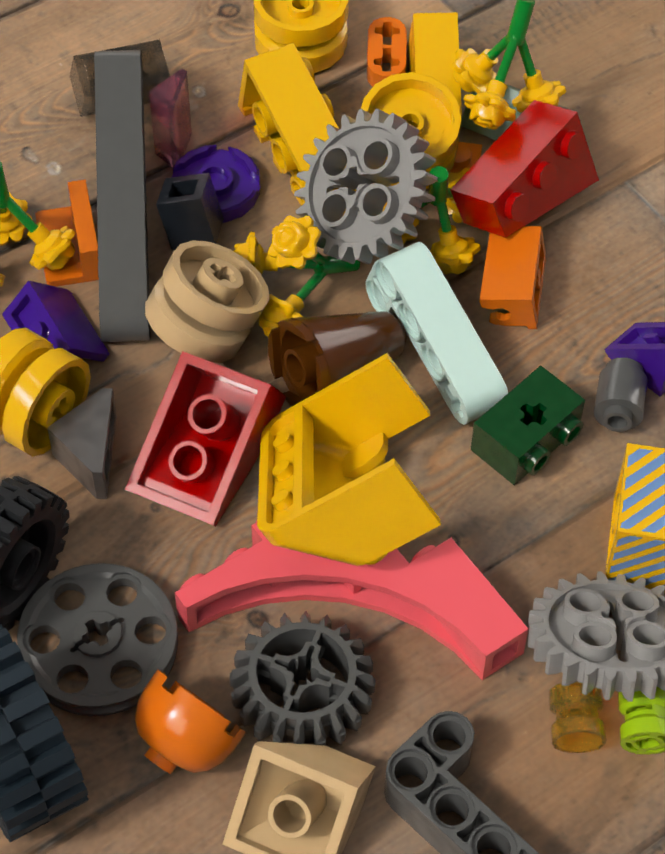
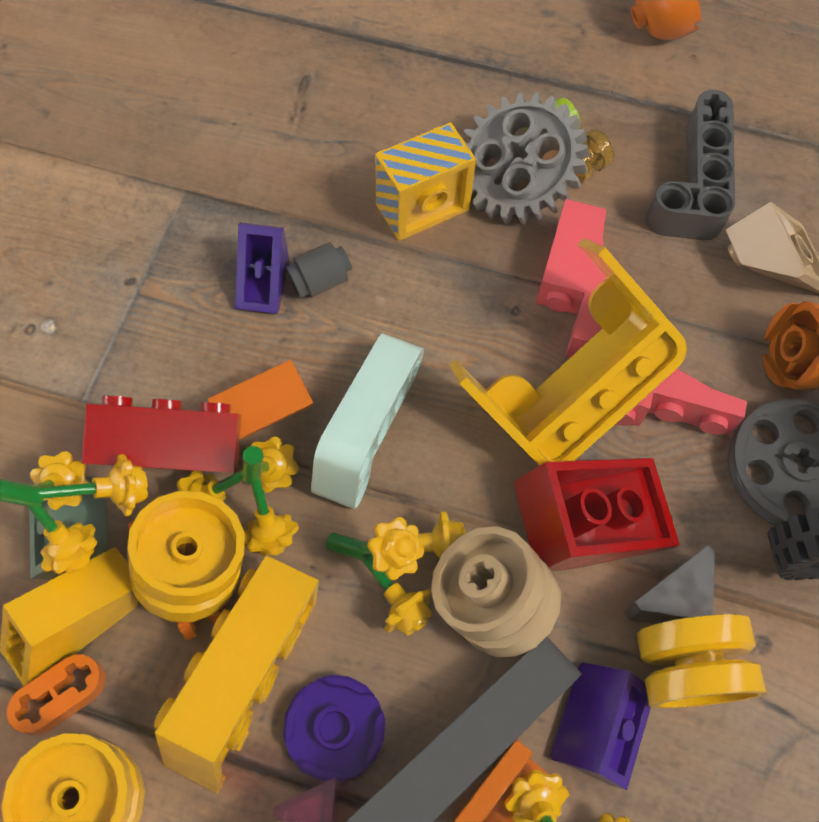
camera: 130 degrees left, 10 degrees up
black brick [156,173,224,250] -> none
dark grey gear [230,611,376,746] -> none
reddish brown cone [268,311,407,406] -> none
light grey gear [294,109,438,264] -> none
dark green brick [471,365,585,486] -> none

